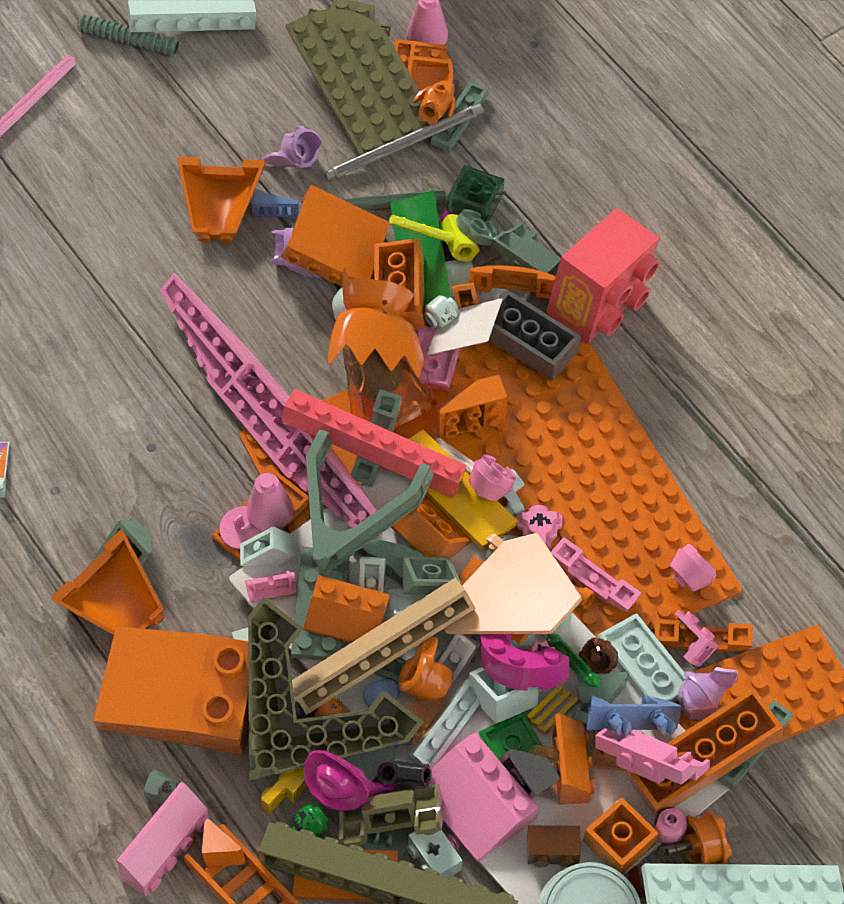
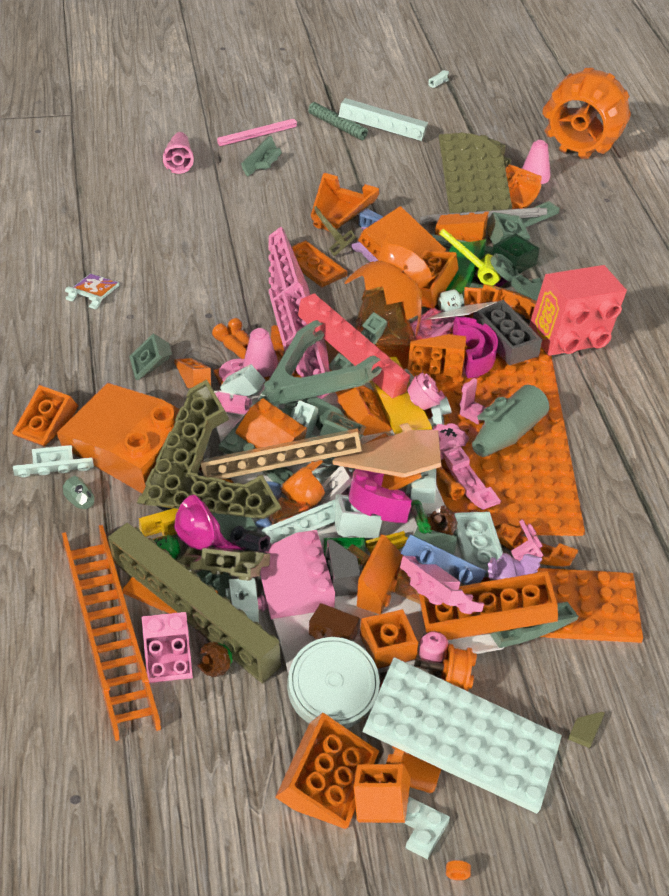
camera: 25 degrees right, 15 degrees down
orange cone [50,529,165,635] -> none
bright pink slope [117,781,209,897] -> none
orange slope [202,819,246,867] -> none
lavender helmet [262,126,322,168] -> none
orange animal [414,80,456,125] -> none
bright pink cone [670,544,717,592] -> none
none -> orange slope [12,385,78,447]
none -> light aqua bracket [13,445,94,478]
none -> orange slope [174,358,211,389]
none -> orange piece [212,318,249,359]
none -> sand green bracket [241,136,282,176]
none -> orange tile [291,240,347,288]
none -> olive piece [314,206,356,257]
none -> orange wedge [435,211,489,242]
none -> dark pink brick [453,316,498,378]
none -> bright pink bracket [460,378,486,424]
none -> sand green piece [472,385,549,457]
none -> sand green slope [486,212,530,250]

